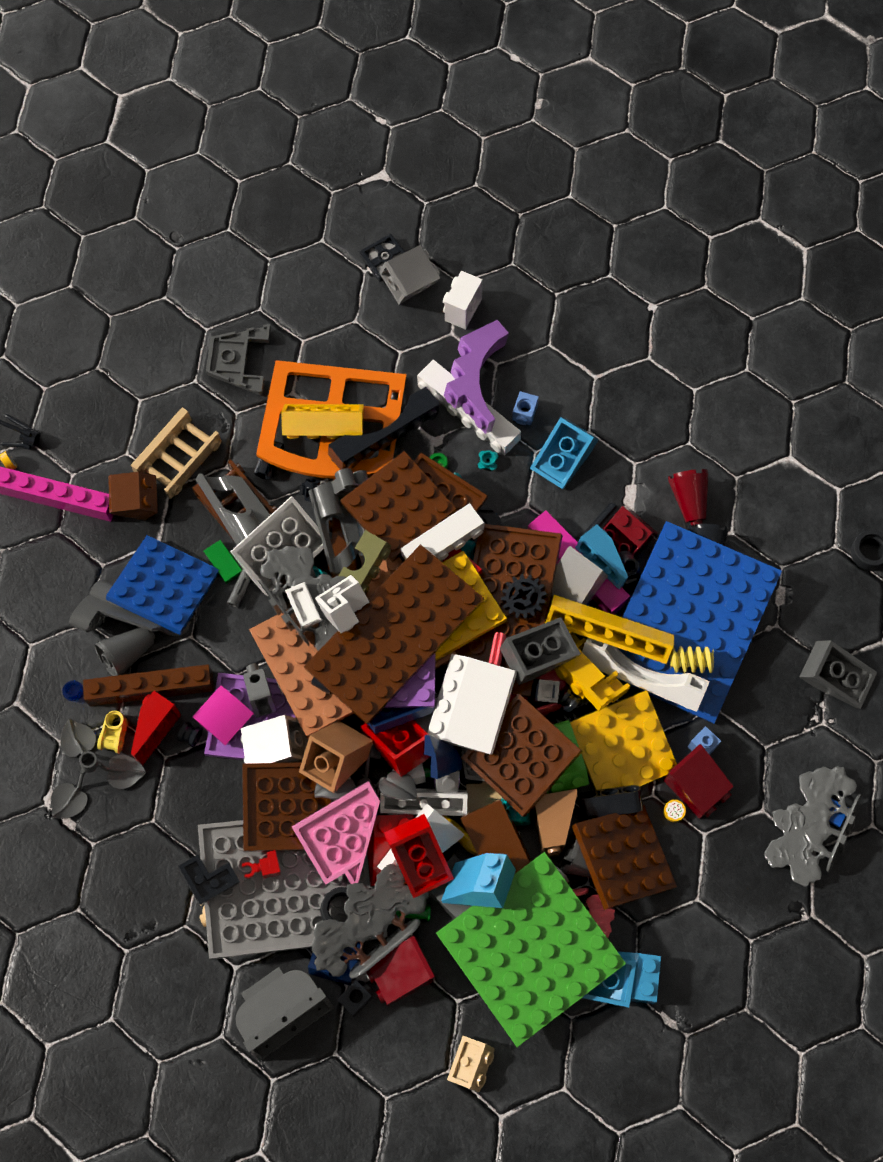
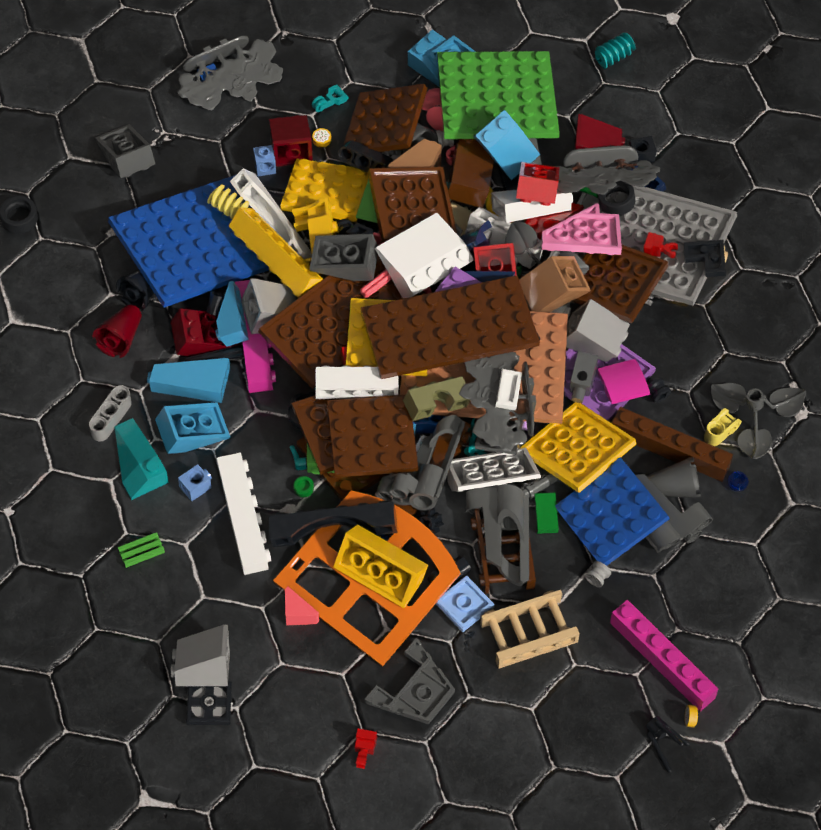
camera: 150 degrees left, 10 degrees down
reddish brown slope [108,472,158,521] -> none
red slope [131,691,181,766] -> none
dark grey container [236,967,335,1061] -> none
white brick [315,575,369,633] -> none
white brick [443,271,482,330] -> none
medium lavender arch [444,320,509,434] -> none
tan bracket [447,1036,494,1092] -> none
teal plate [478,450,498,471] -> none
black gear [501,574,548,621] -> none
none -> light grey beam [89,385,132,442]
none -> teal wedge [114,418,169,500]
none -> bright green tile [118,532,165,568]
none -> dark azure slope [147,358,230,403]
none -> coral slope [285,587,319,625]
none -> teal piece [311,85,349,112]
none -> red piece [355,728,377,769]
none -> light blue plate [436,575,495,632]
none -> yellow plate [520,402,636,493]
none -> light grey wheel [584,561,611,588]
none -> teal piece [595,32,636,69]

